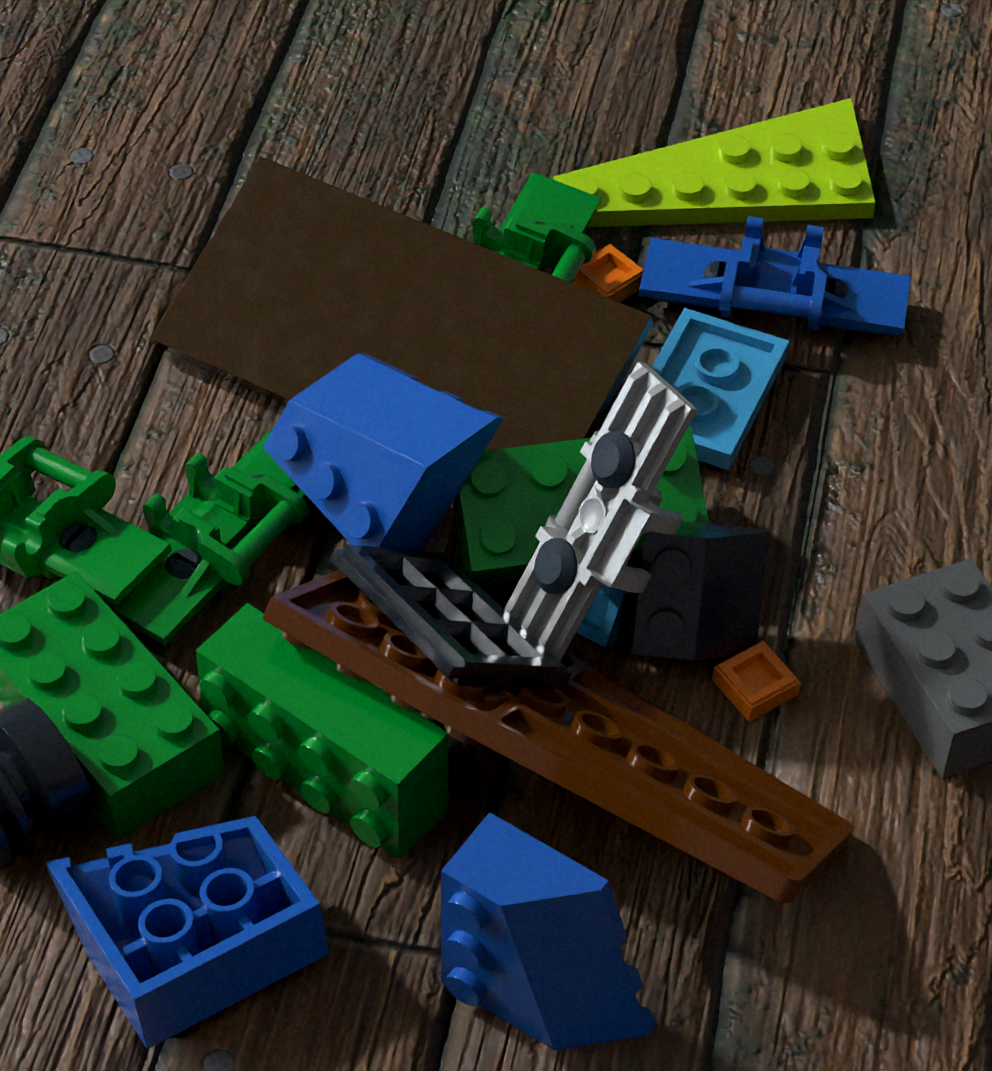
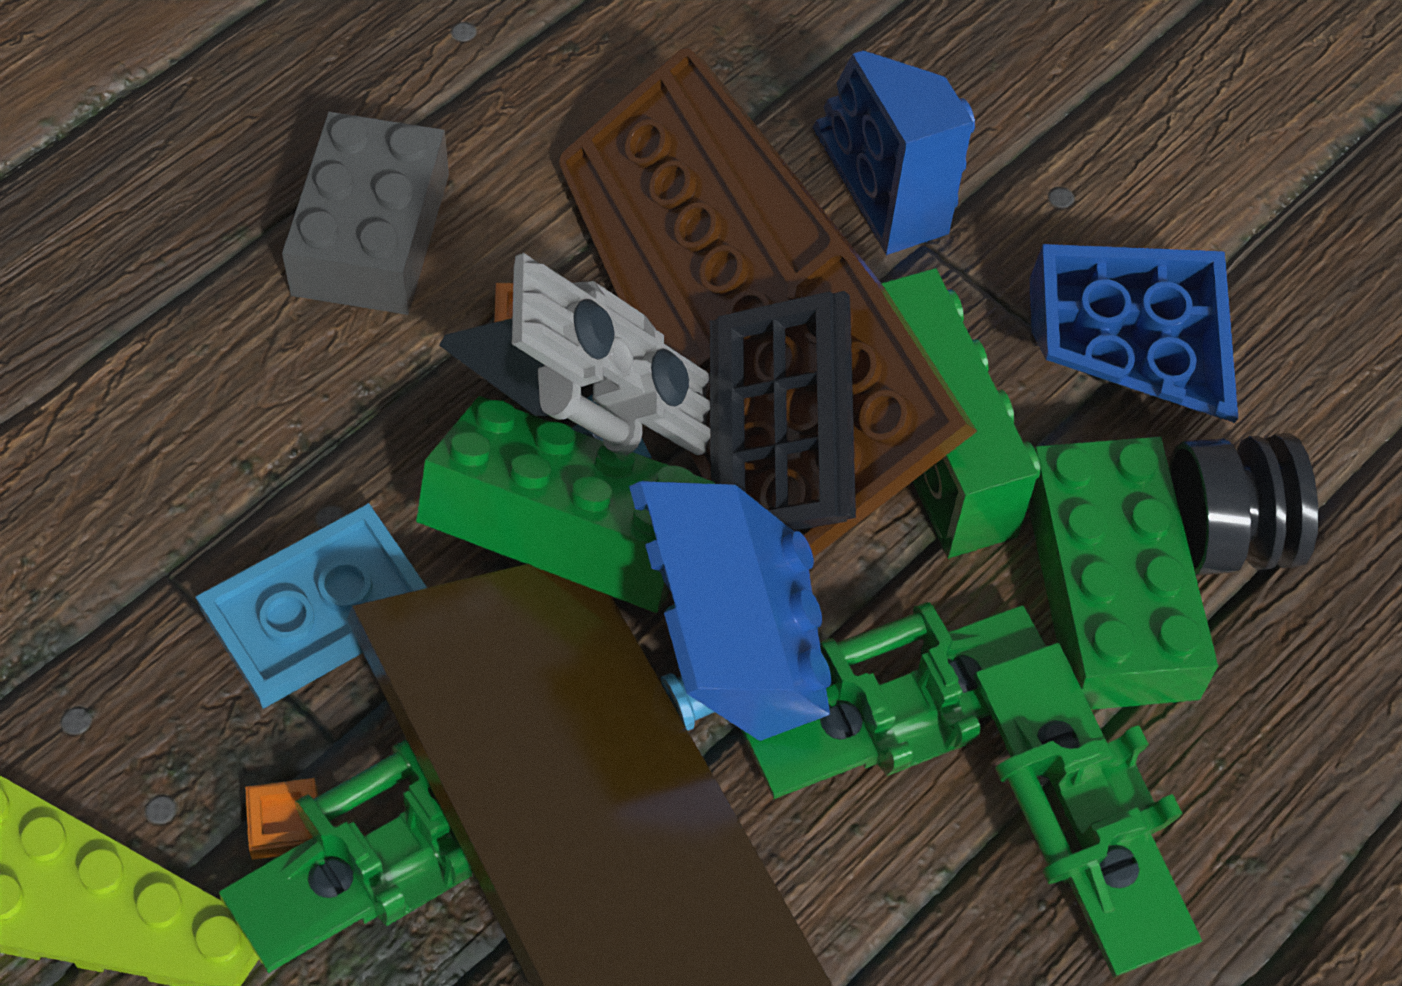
camera: 150 degrees left, 10 degrees up
blue piece [639,216,911,336] -> none

